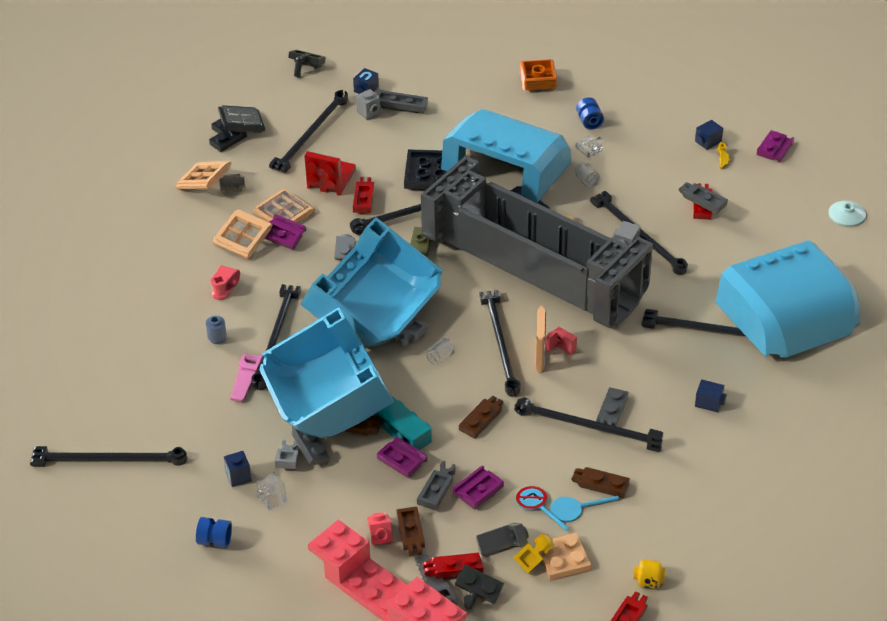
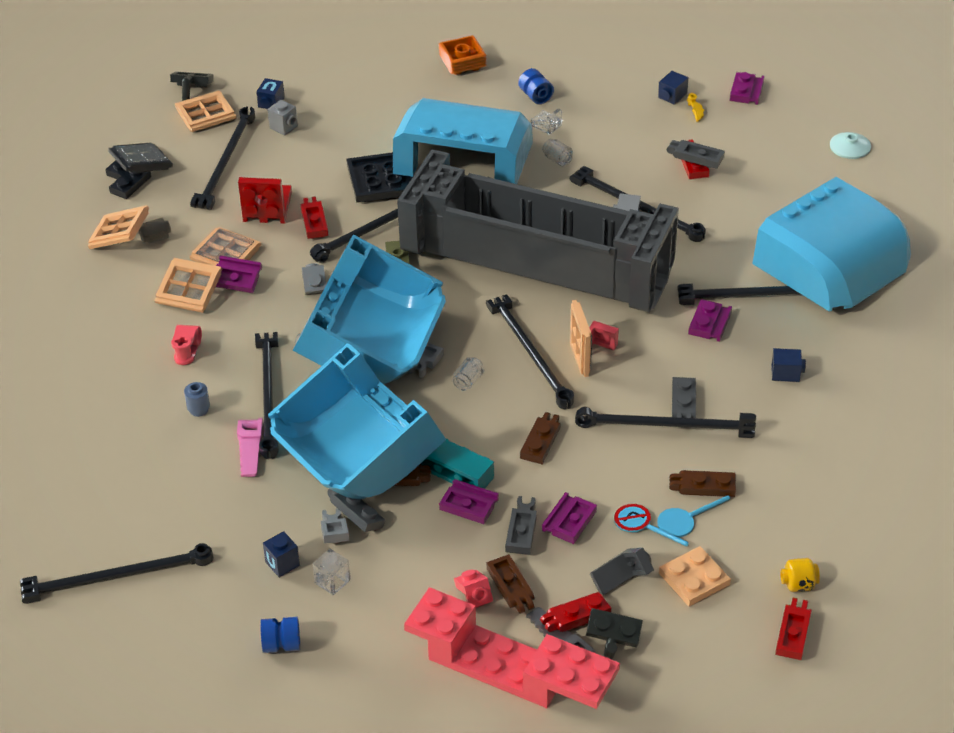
camera: 15 degrees left, 0 degrees up
dark grey plate [377,90,428,113] -> none
yellow plate [513,532,555,573] -> none
none -> light nougat piece [175,90,236,132]
none -> magenta plate [688,299,732,342]

